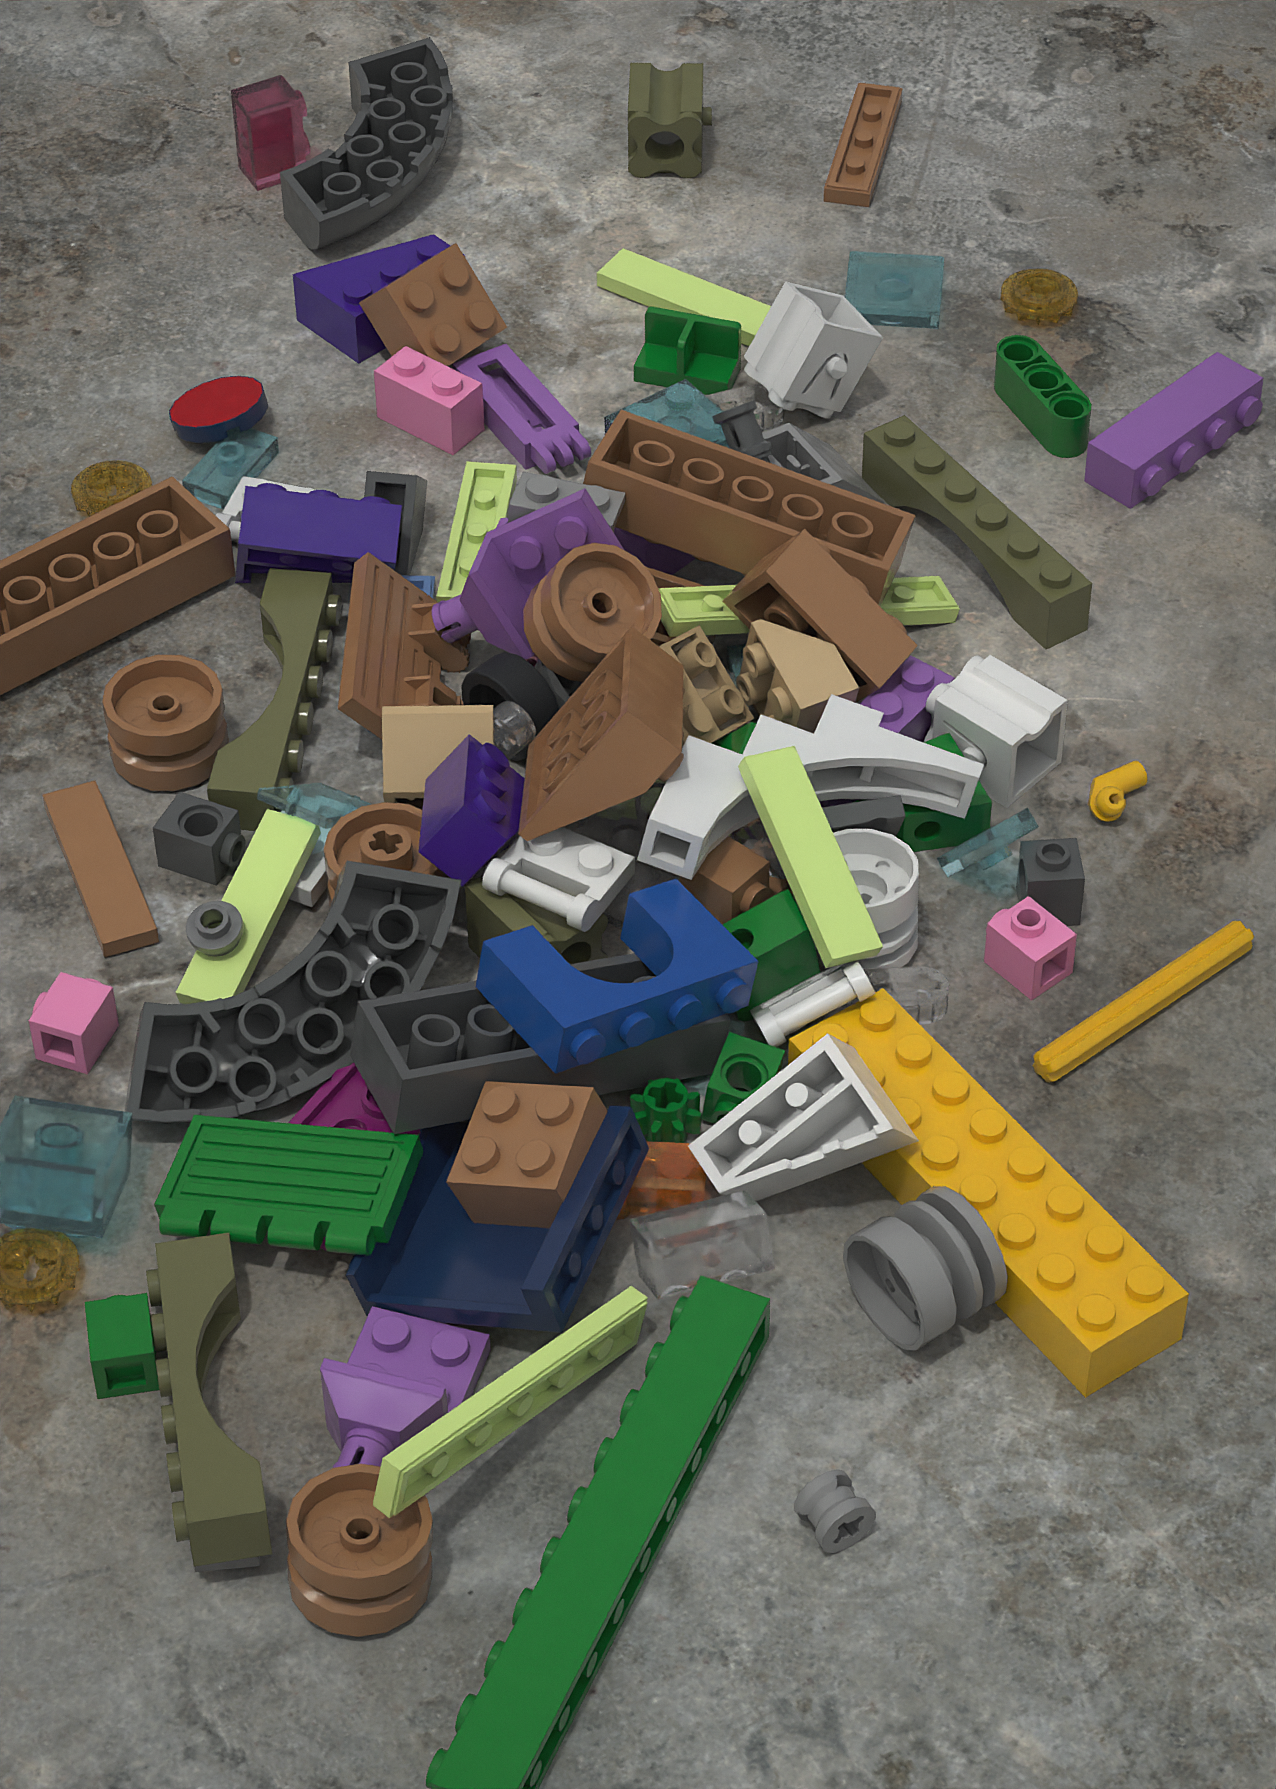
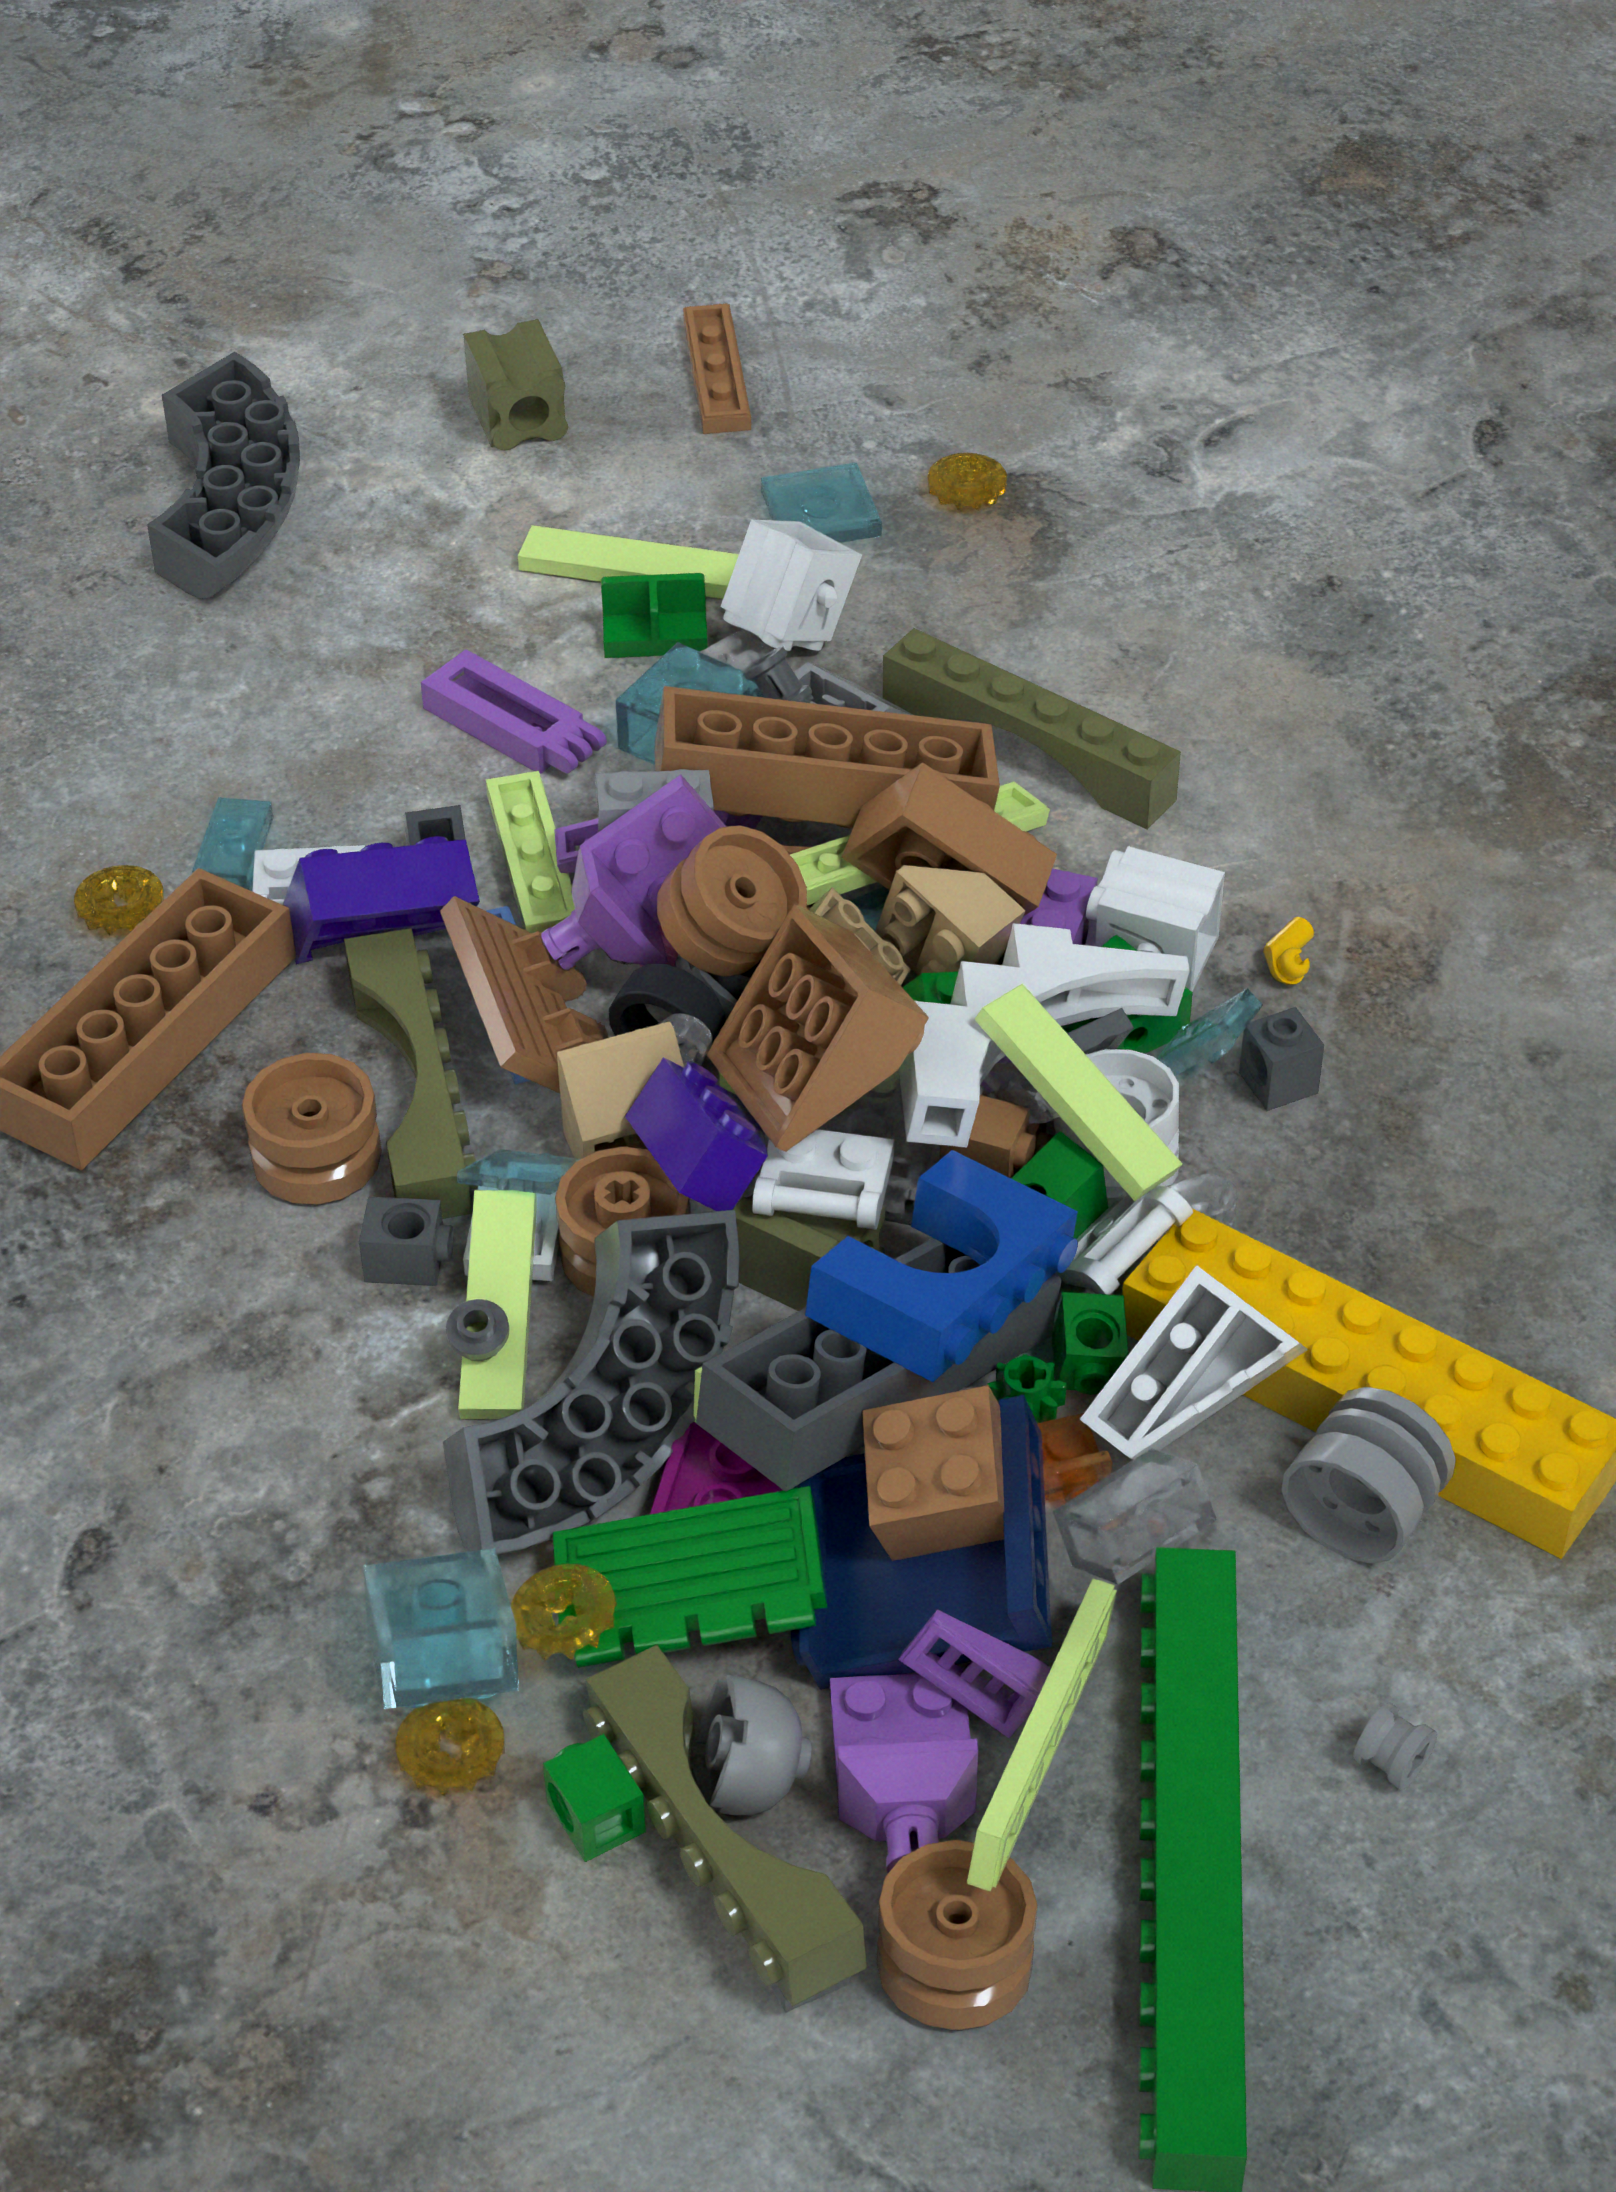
camera: 20 degrees left, 0 degrees up
bright pink brick [28,972,119,1075] -> none
medium nougat tile [43,780,159,958] -> none
red tile [169,376,269,443] -> none
clear pink brick [231,75,310,191] -> none
dark purple wedge [292,234,465,364] -> none
medium nougat brick [359,243,507,366] -> none
bright pink brick [374,346,485,455] -> none
bright pink brick [984,896,1077,1001] -> none
green beam [994,335,1092,458] -> none
yellow axle [1032,921,1254,1083] -> none
medium lavender brick [1084,352,1264,509] -> none
none -> clear yellow gear [509,1564,617,1661]
none -> light grey cylinder [692,1675,812,1815]
none -> medium lavender slope [899,1610,1051,1738]

